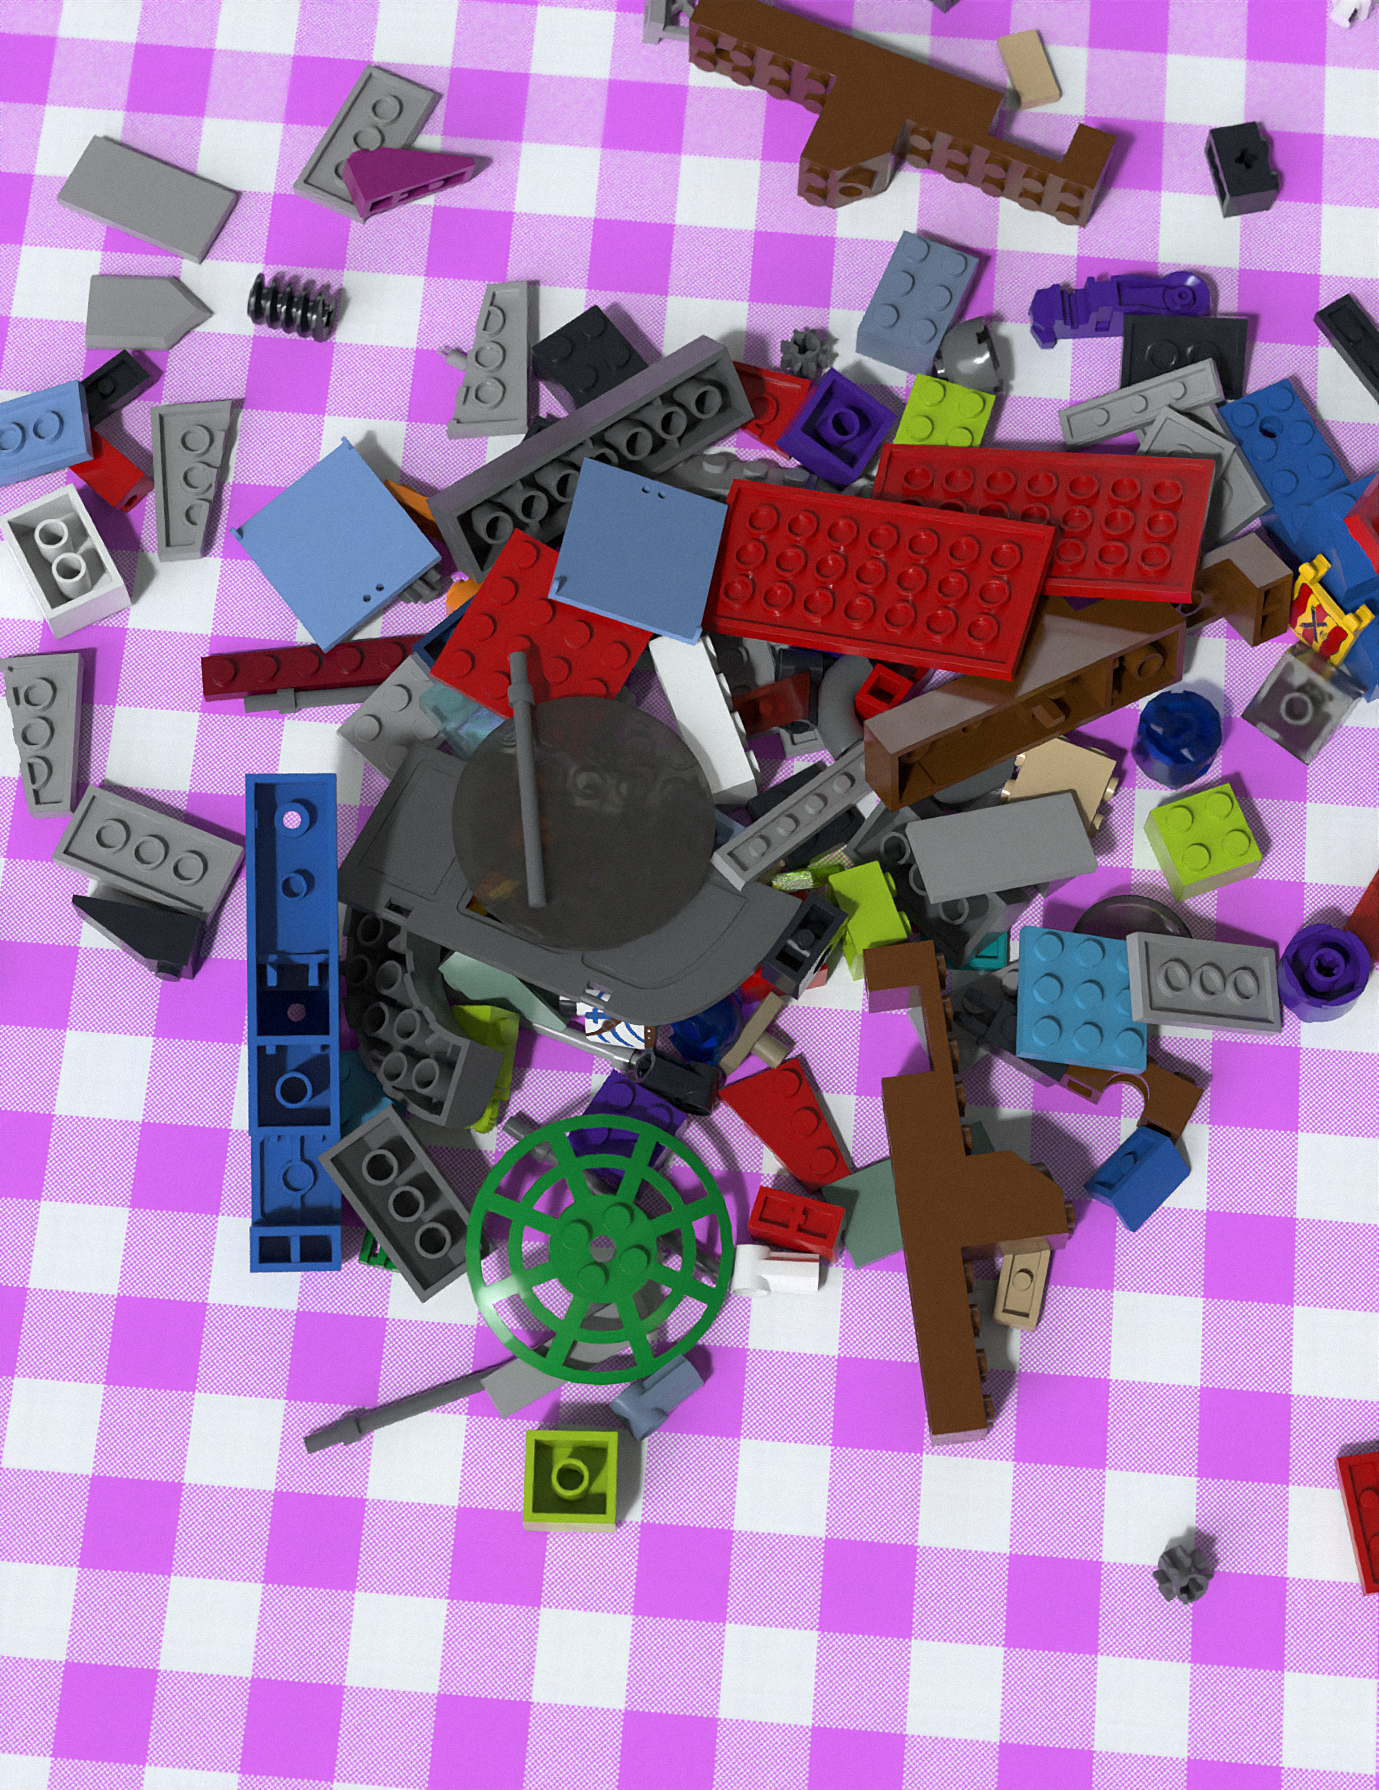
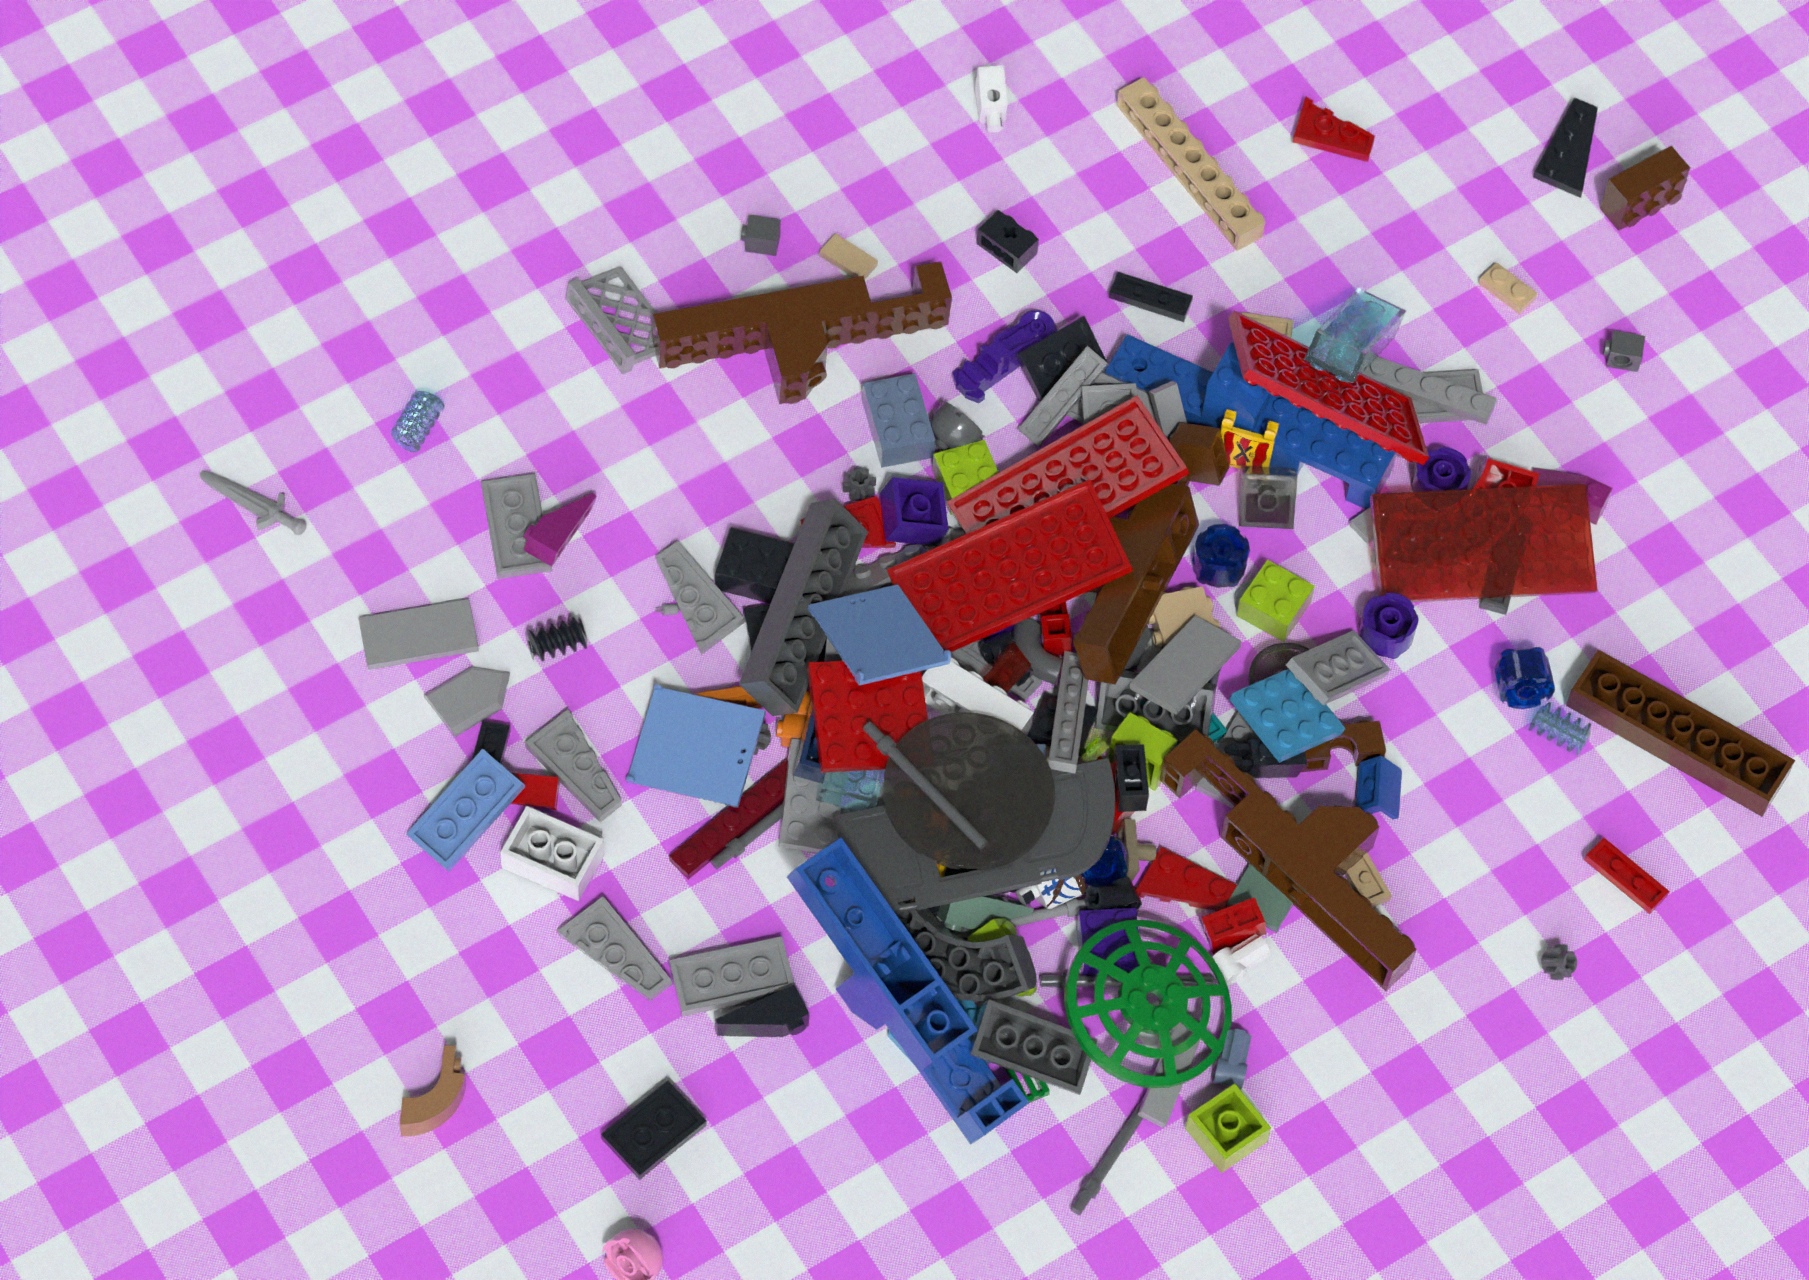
camera: 40 degrees left, 10 degrees down
none -> light grey tile [1149,381,1187,441]

